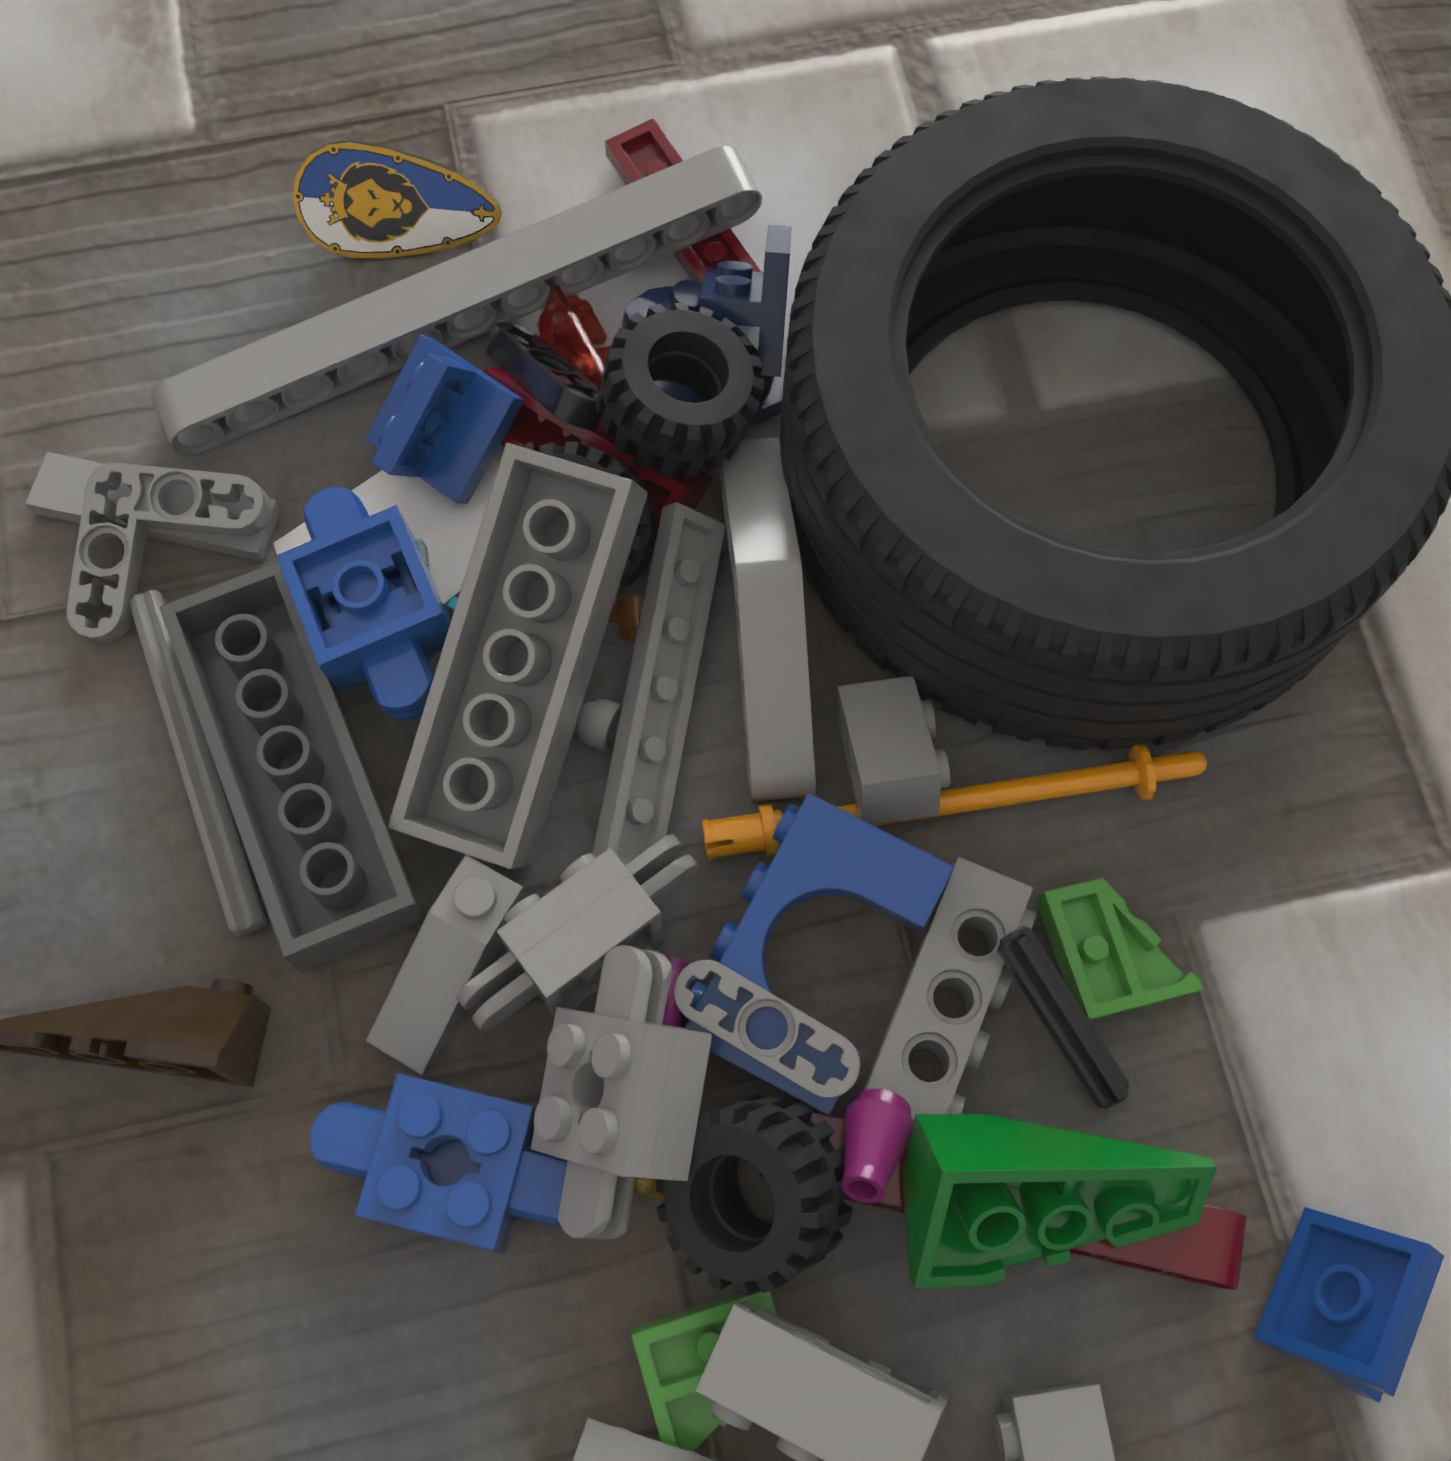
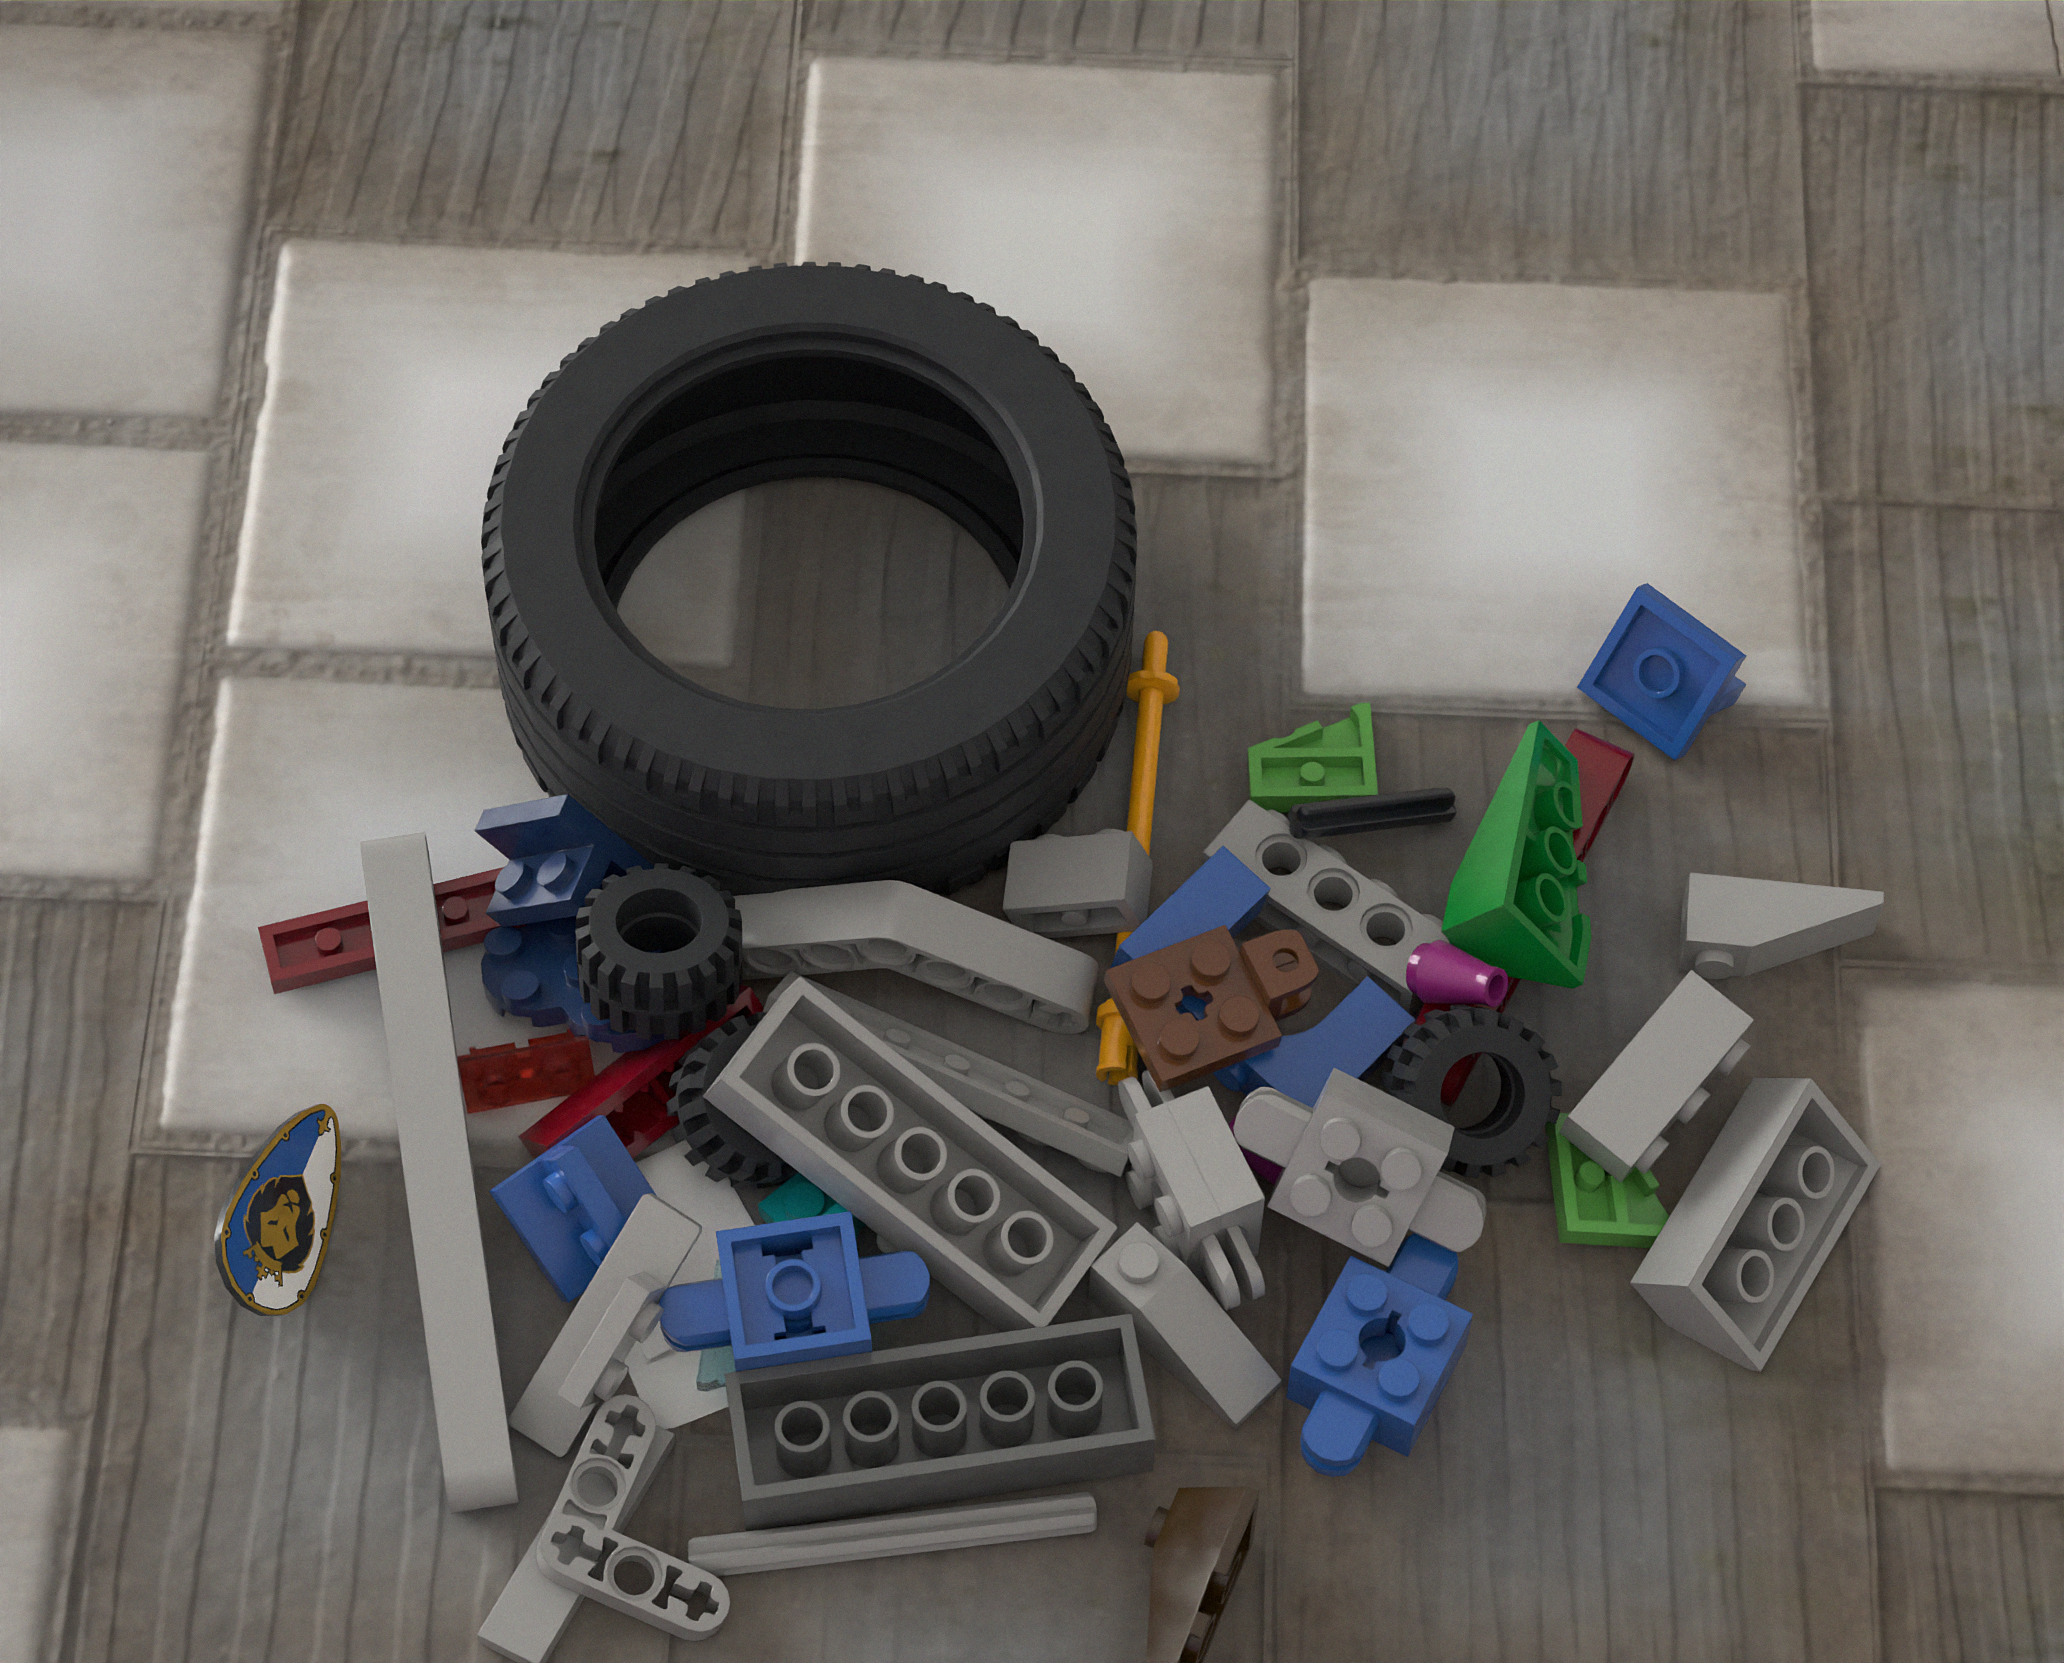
camera: 75 degrees left, 10 degrees down
black beam [487,322,602,430] -> none
light grey beam [674,960,860,1097] -> none
none -> light grey bracket [508,1193,702,1457]
none -> reddish brown plate [1104,925,1319,1092]

